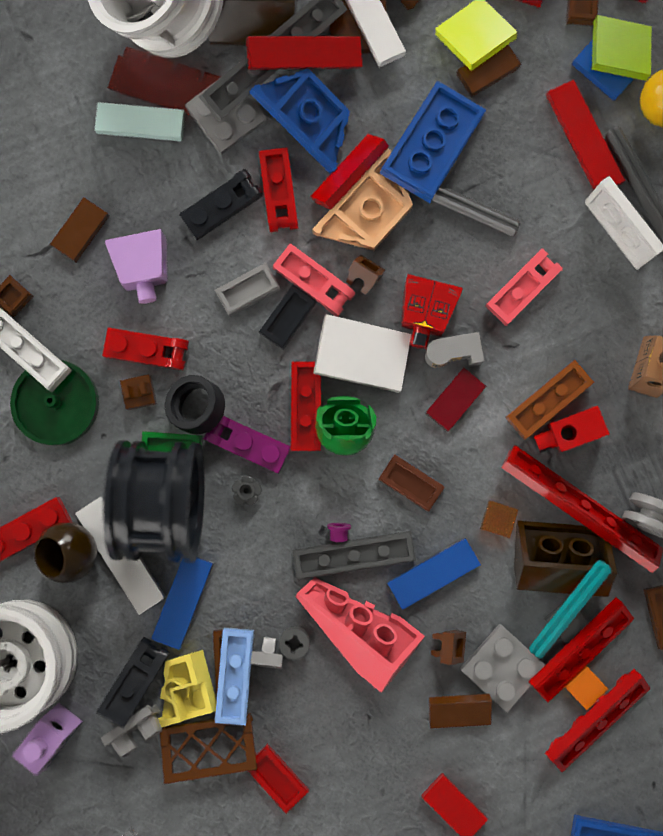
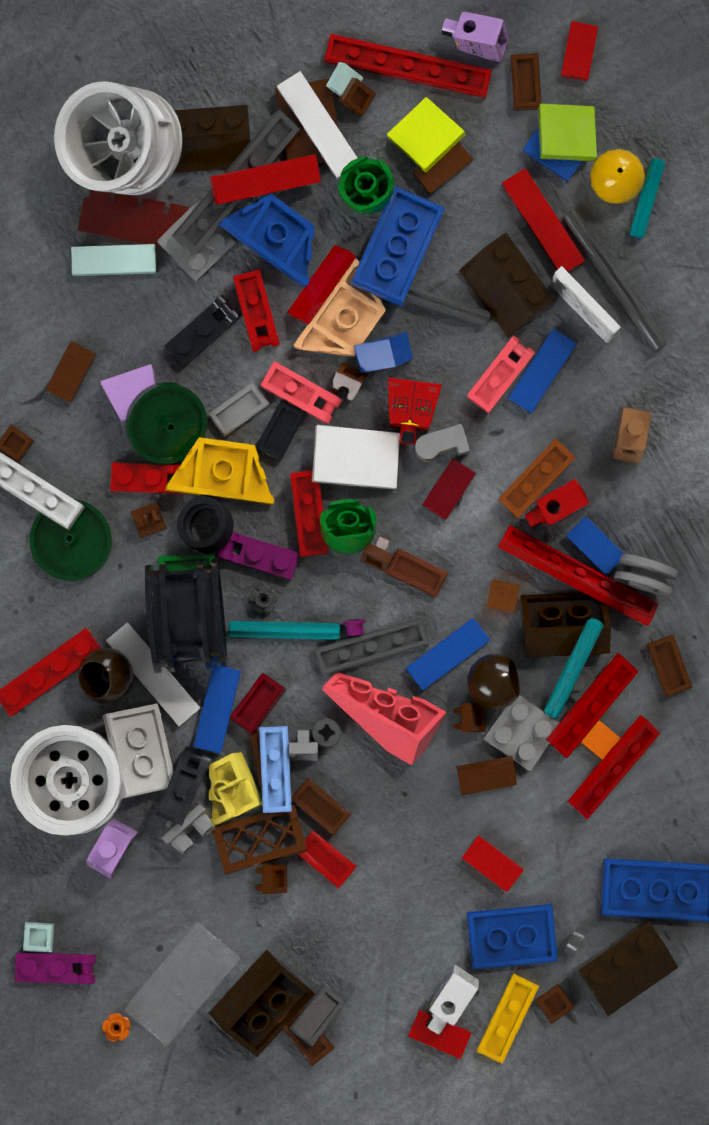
camera: 10 degrees left, 0 degrees up
none -> white tile [103,703,174,799]
none -> dark green piece [125,382,207,464]
none -> yellow wing [165,437,274,505]
none -> teal axle [228,621,340,640]
none -> dark red tile [229,672,286,735]
none -> reddish brown tile [255,864,287,894]
none -> reddish brown tile [291,778,351,836]
none -> green cylinder [338,157,395,215]
none -> slope [353,332,413,373]
none -> reddish brown tile [360,536,393,573]
none -> dark brown slope [459,233,555,338]
none -> dark brown helmet [467,654,520,709]
none -> blue tile [508,328,577,414]
none -> blue tile [565,516,624,575]

